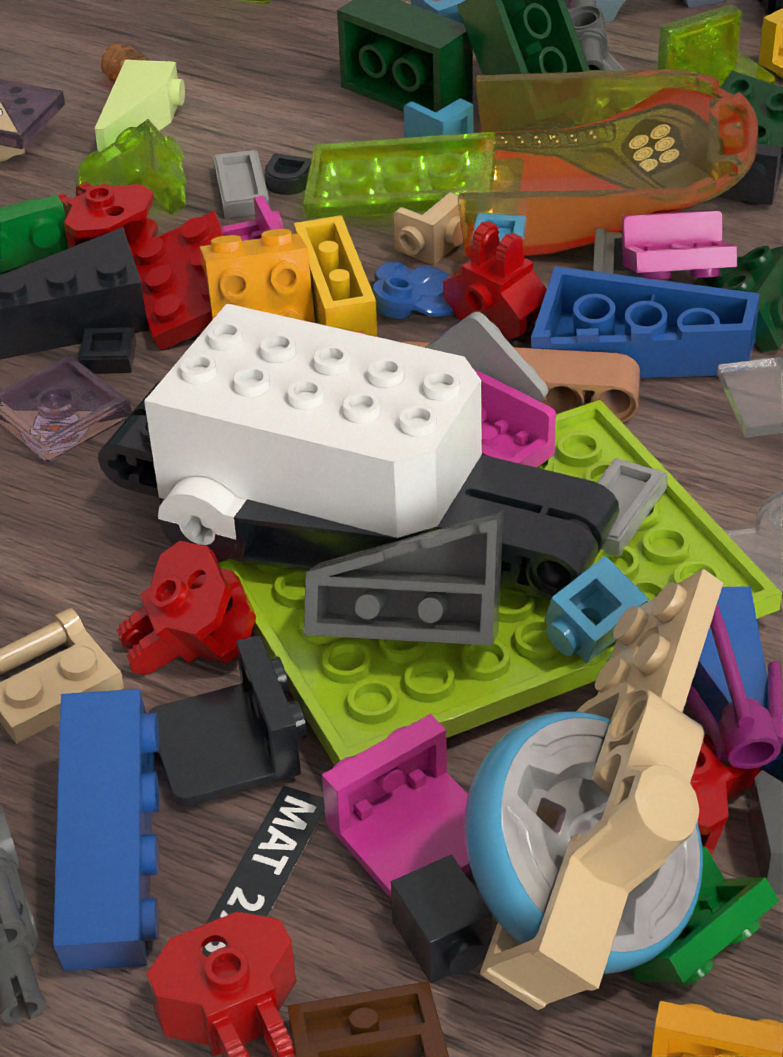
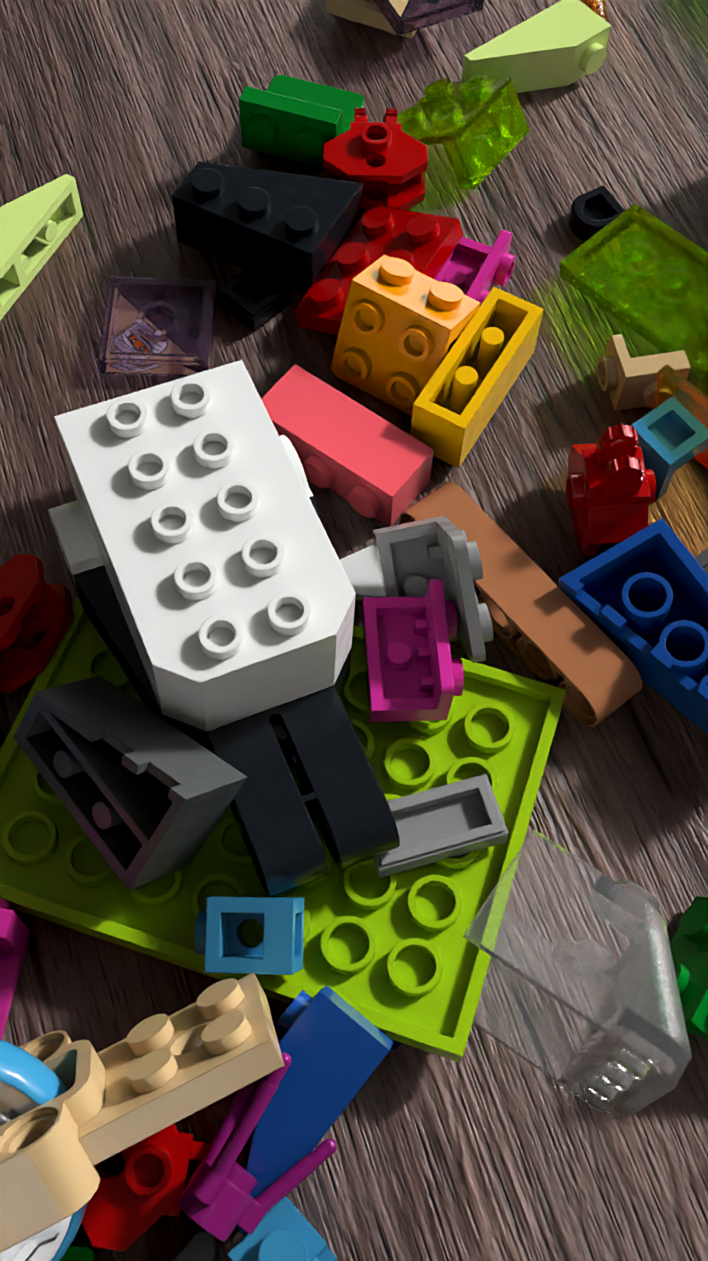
camera: 40 degrees right, 20 degrees up
light grey tile [213,150,270,219] -> none
blue plate [372,262,455,319] -> none

